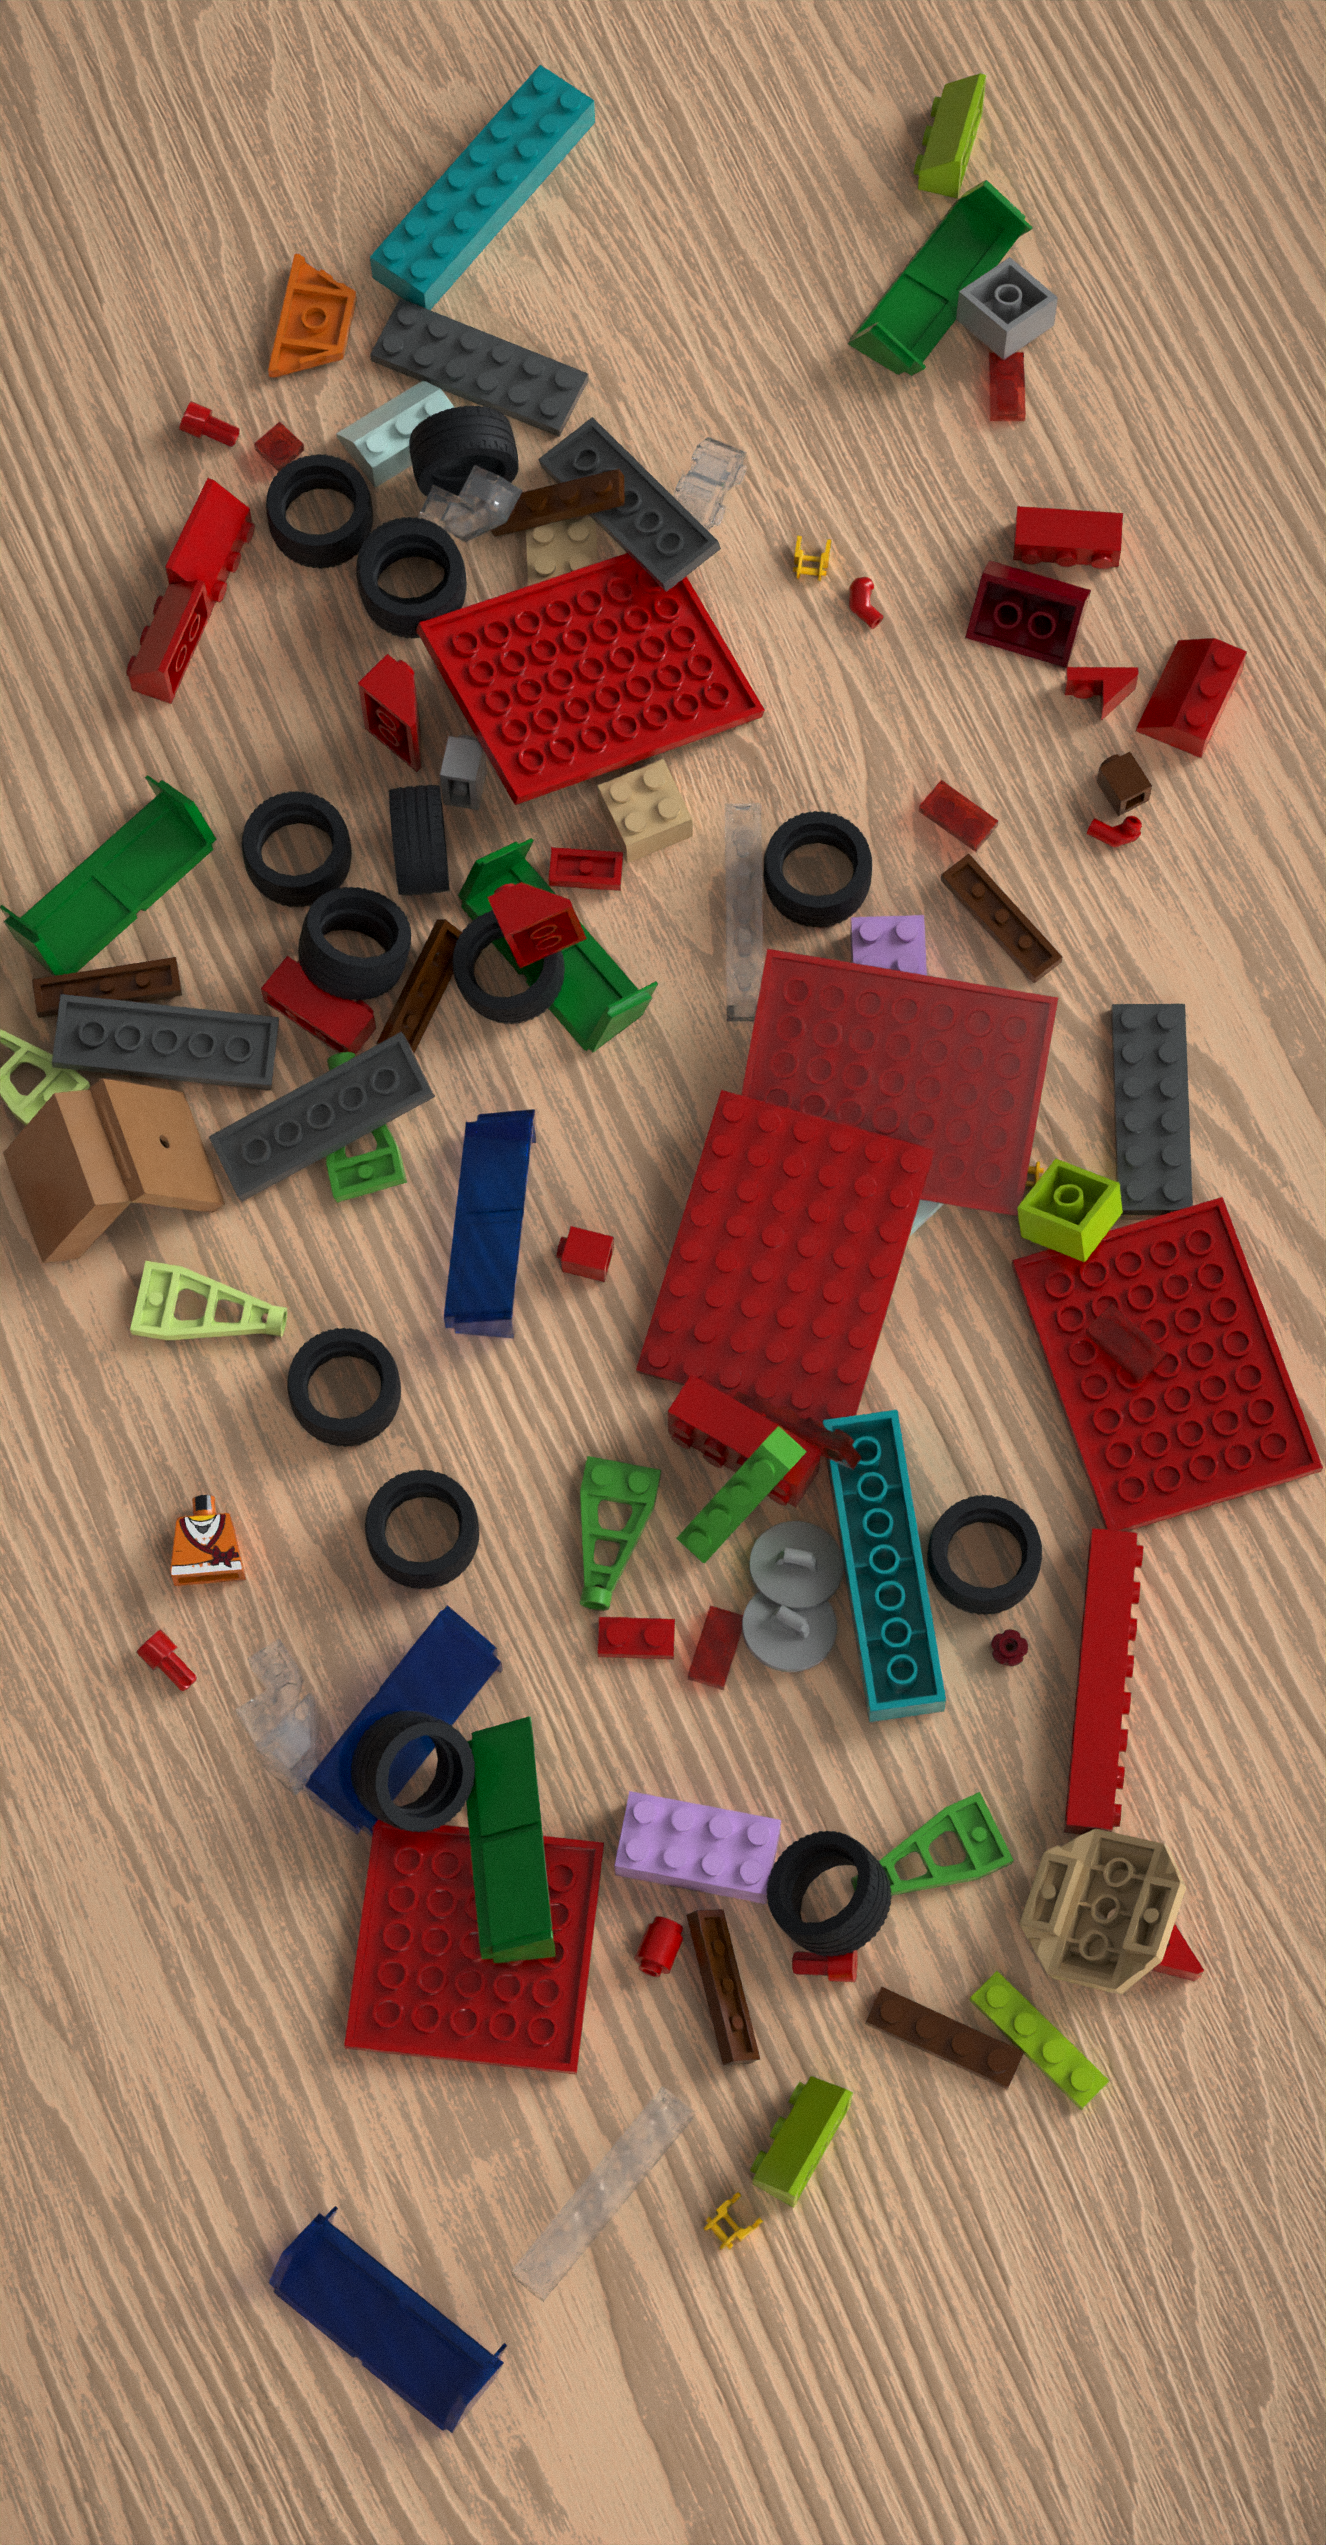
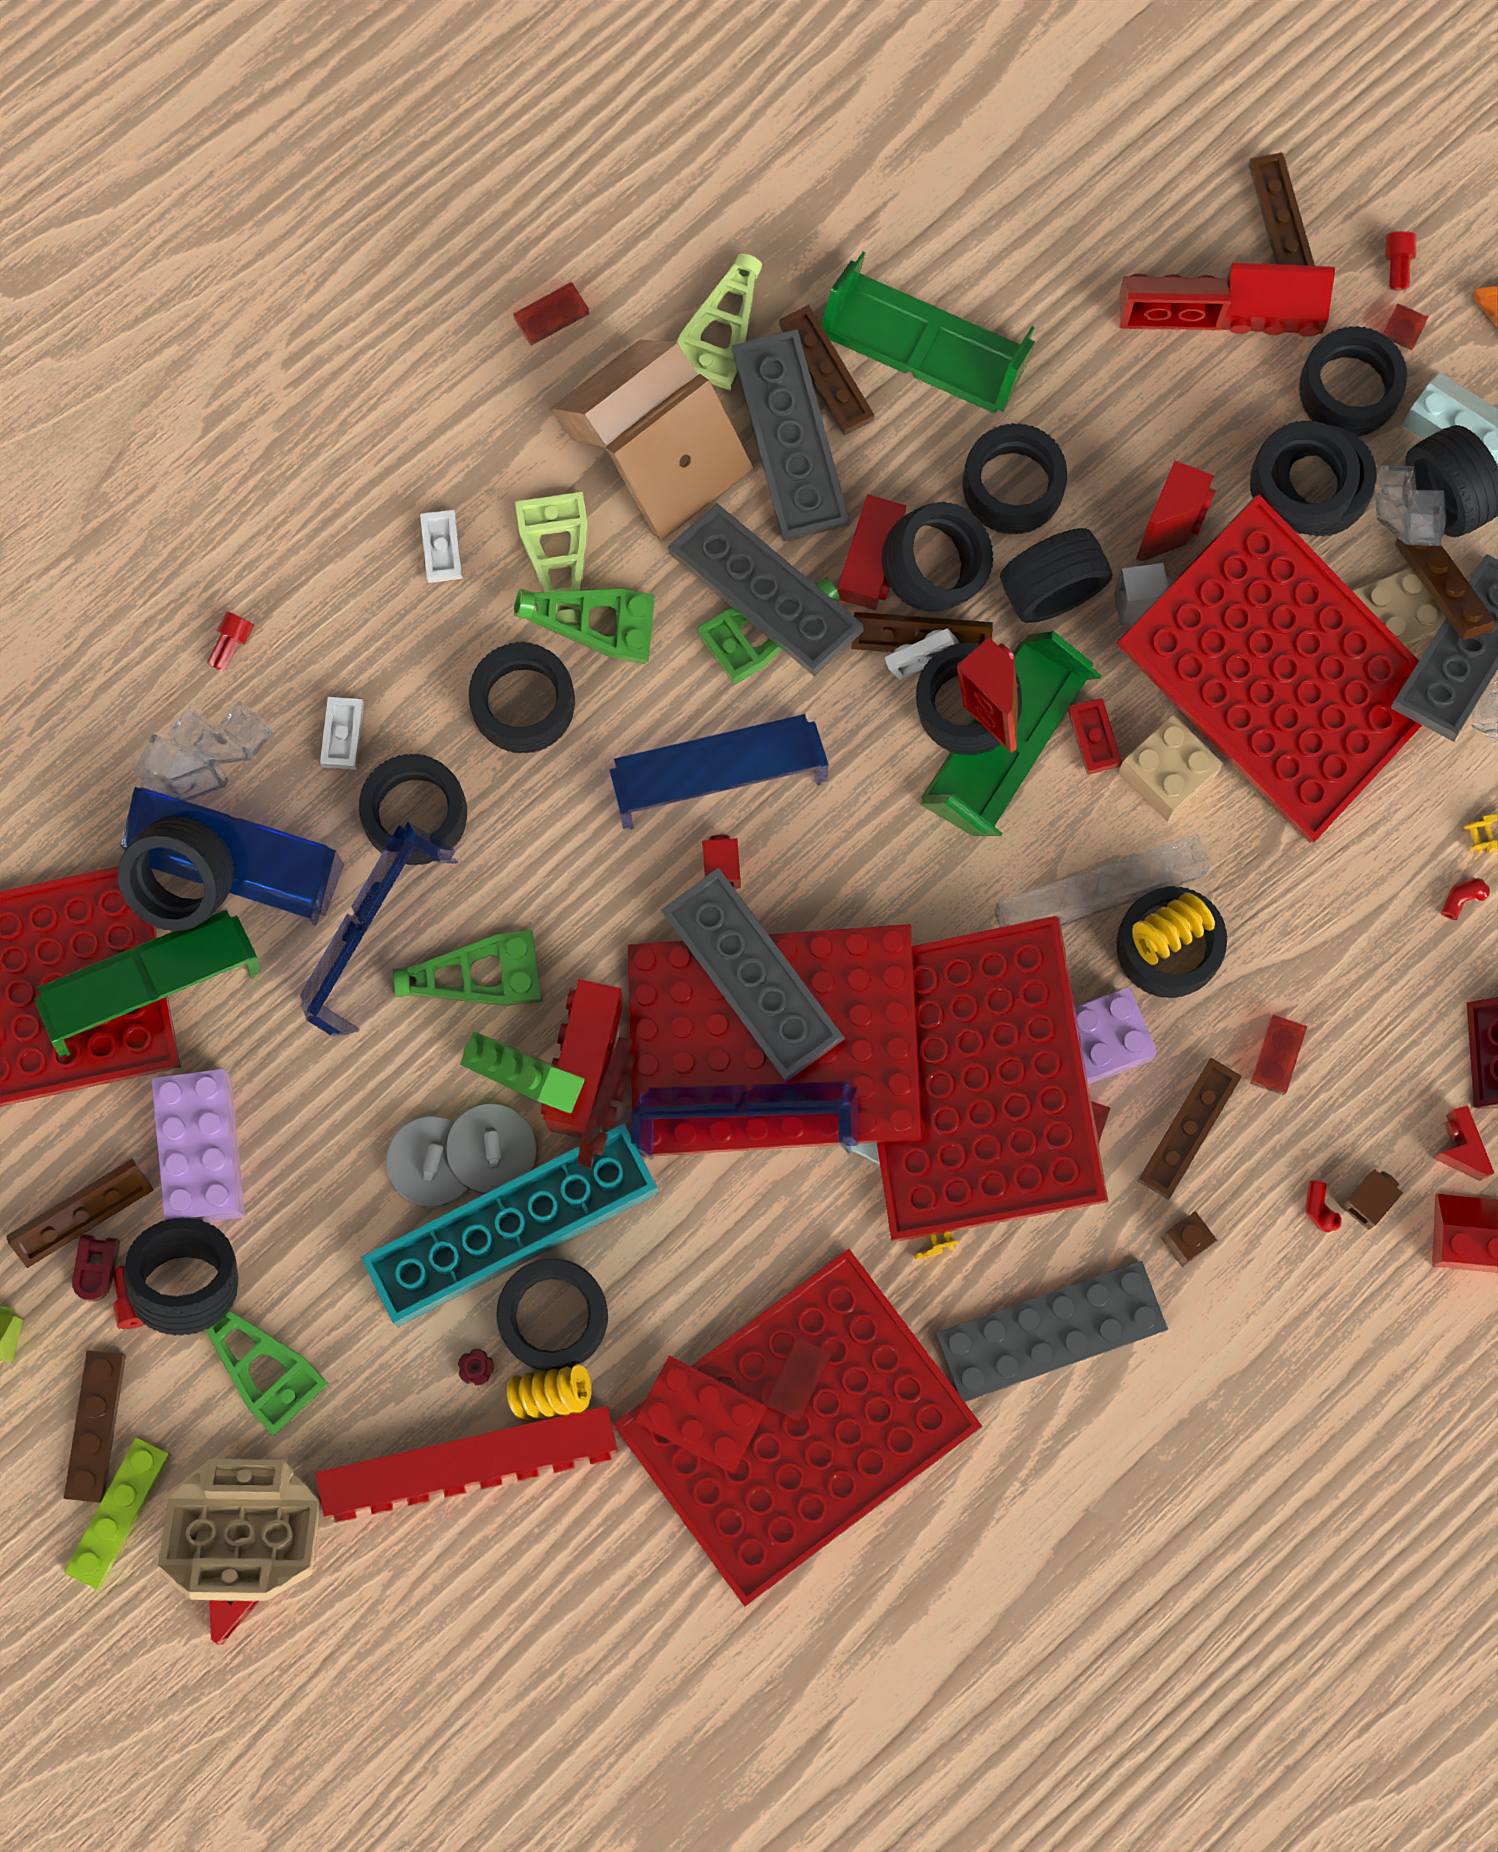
camera: 70 degrees right, 5 degrees up
torso [170,1495,246,1586] -> none
red plate [598,1617,675,1660] -> none
red brick [634,1916,684,1977] -> none
clear red plate [688,1605,743,1690] -> none
lime brick [1017,1158,1123,1262] -> none
none -> dark red plate [72,1234,120,1302]
none -> clear blue piece [300,821,458,1036]
none -> white plate [320,697,364,770]
none -> white plate [420,510,463,583]
none -> yellow piece [507,1365,592,1421]
none -> bright green plate [514,588,655,664]
none -> clear blue piece [631,1081,859,1159]
none -> red plate [634,1355,768,1474]
none -> dark grey plate [661,868,845,1082]
none -> white plate [884,628,959,680]
none -> yellow piece [1132,893,1215,965]
none -> reddish brown brick [1161,1211,1218,1267]
none -> reddish brown plate [1249,152,1315,266]

